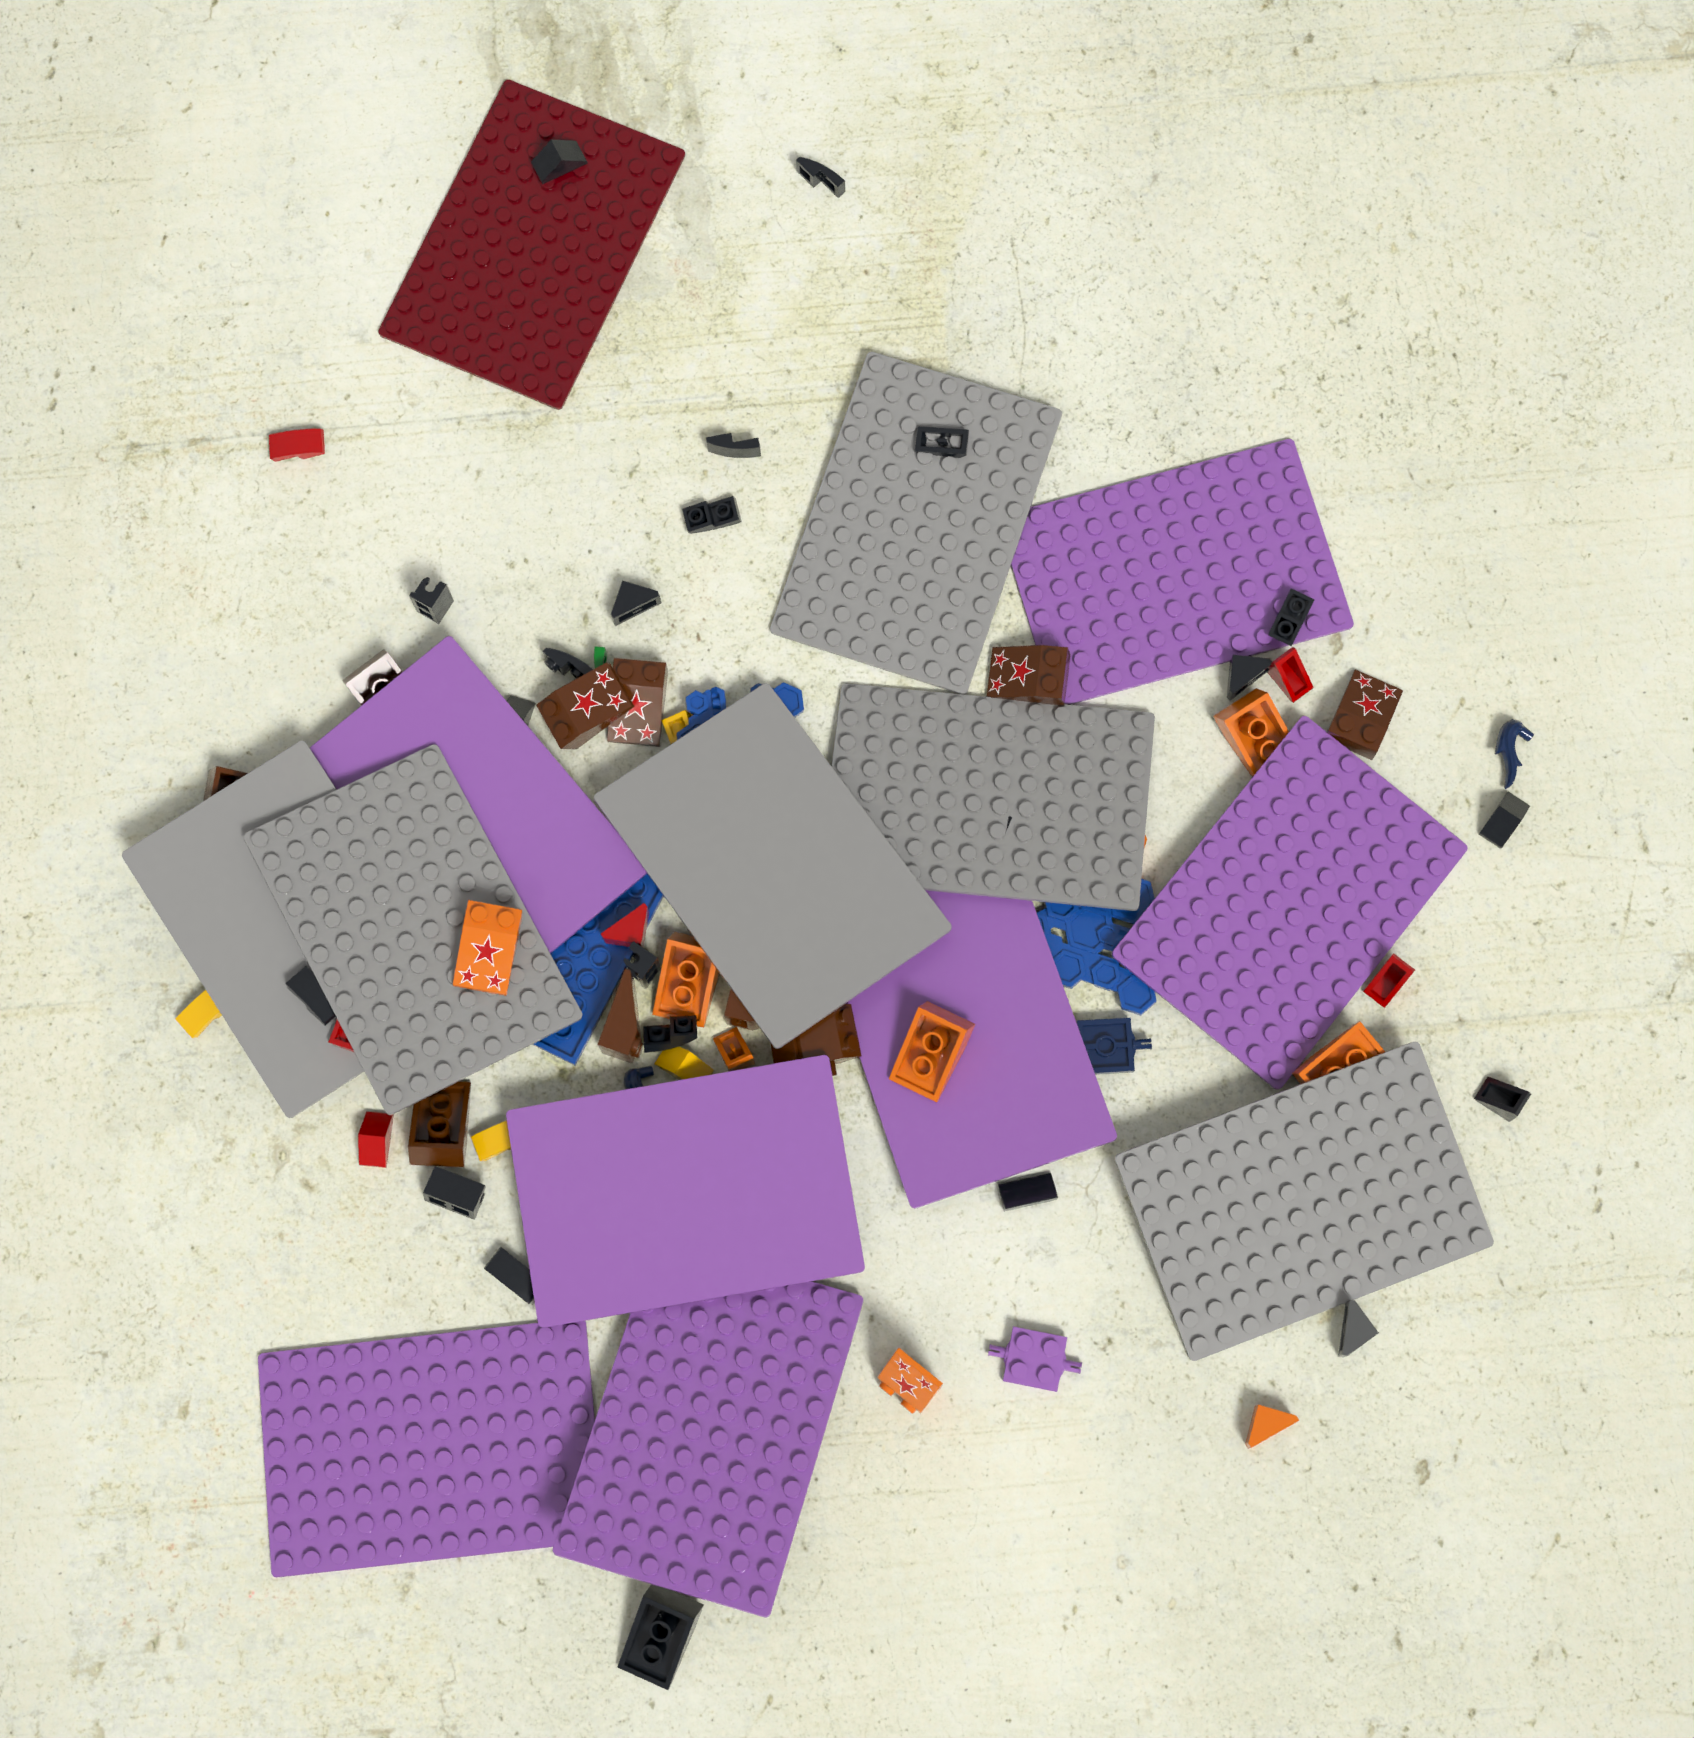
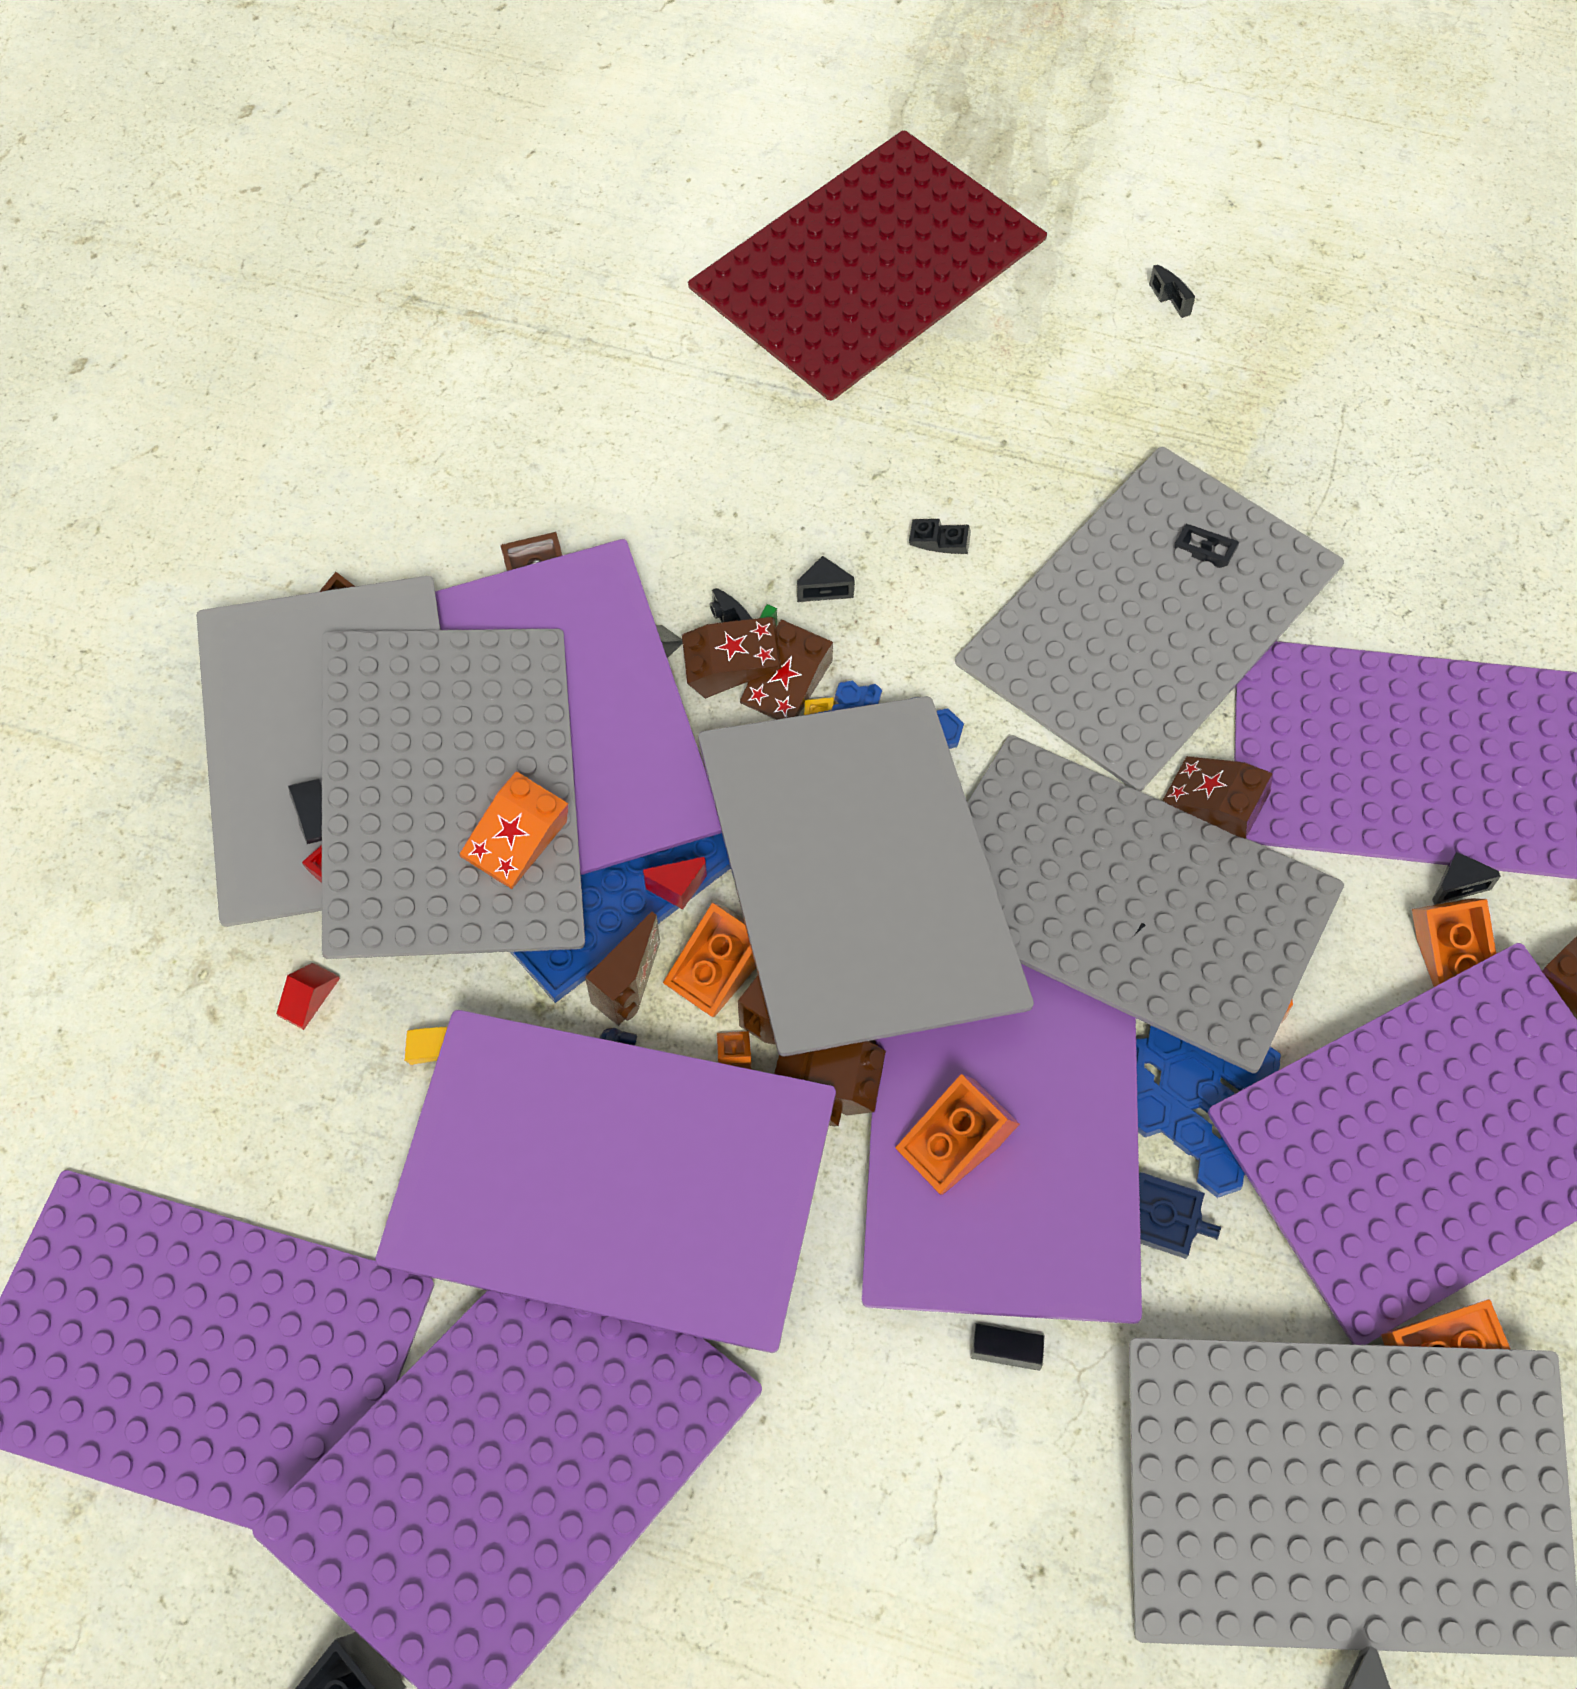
camera: 20 degrees right, 15 degrees down
yellow slope [175,990,222,1038] -> none
red slope [269,428,325,462] -> none
reddish brown slope [408,1081,471,1167] -> none
hinge [409,577,454,624] -> none
black hinge [423,1166,486,1220] -> none
black slope [484,1247,534,1304] -> none
black slope [531,140,588,185] -> none
black hinge [624,941,661,989] -> none
black slope [643,1015,698,1053] -> none
yellow slope [654,1046,714,1080] -> none
black slope [706,433,761,458] -> none
orange slope [878,1348,943,1414] -> none
medium lavender plate [988,1326,1082,1392] -> none
red slope [1267,647,1314,703] -> none
black slope [1268,589,1315,647] -> none
red slope [1363,953,1415,1008] -> none

